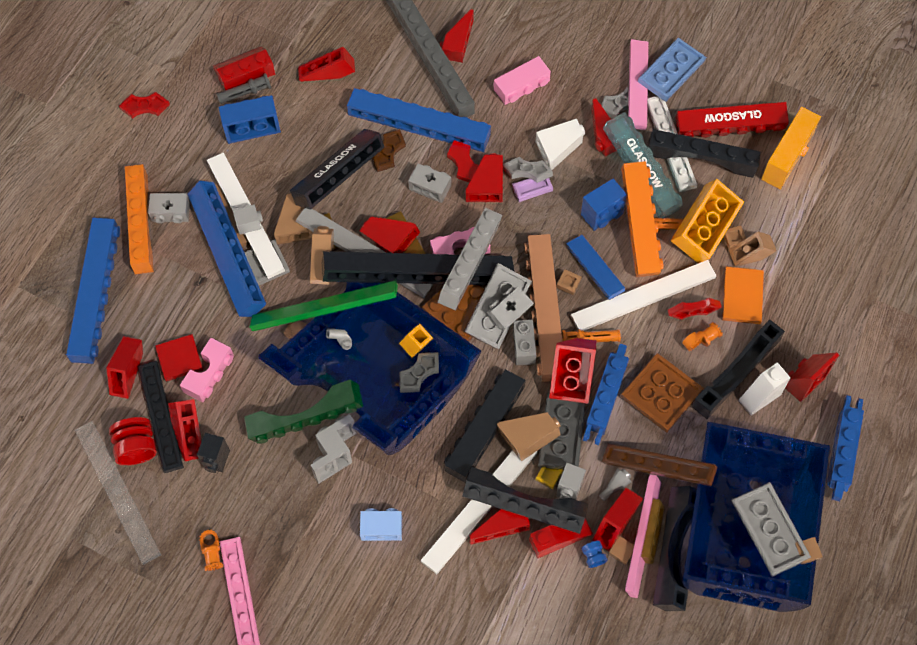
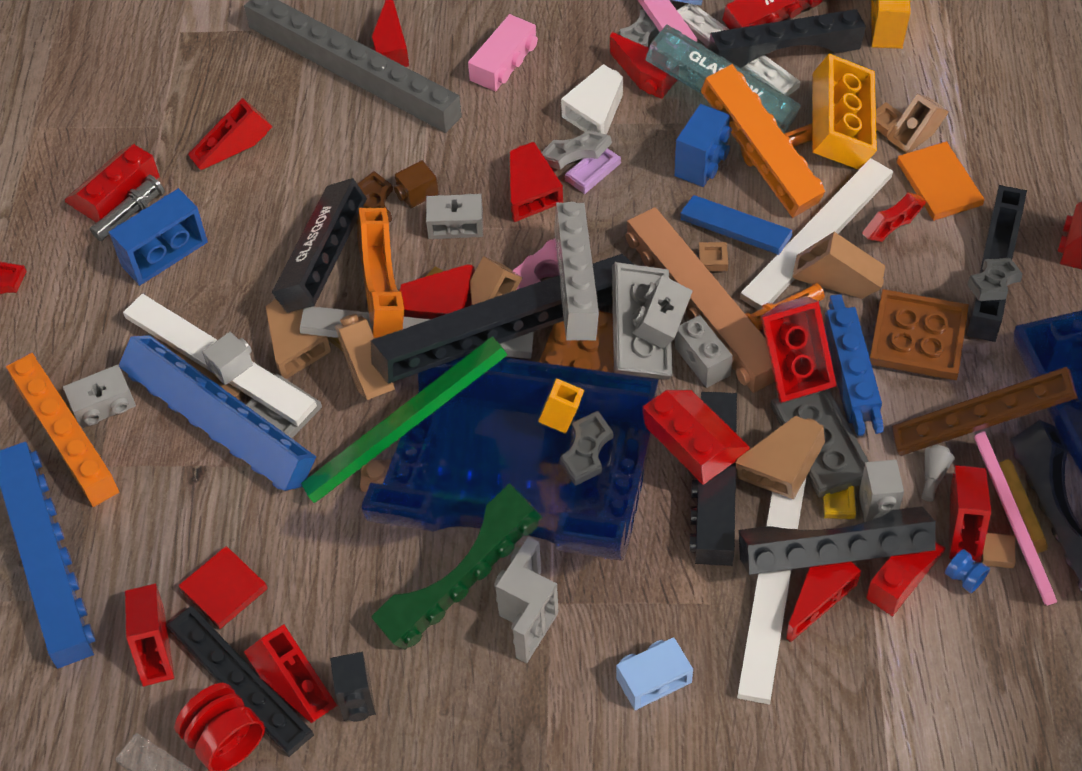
camera: 25 degrees left, 10 degrees down
bright pink arch [180,338,233,403] -> none
light grey arm [326,329,352,350] -> none
blue brick [347,88,491,152] -> none
red tile [447,140,478,183] -> none
orange connector [682,322,723,351] -> none
white slope [739,362,790,416] -> none
none -> orange arch [357,208,404,338]
none -> reddish brown brick [394,160,439,208]
none -> medium nougat slope [470,256,523,305]
none -> red slope [643,390,750,485]
none -> medium nougat slope [792,232,885,299]
none -> dark grey tile [967,258,1023,301]

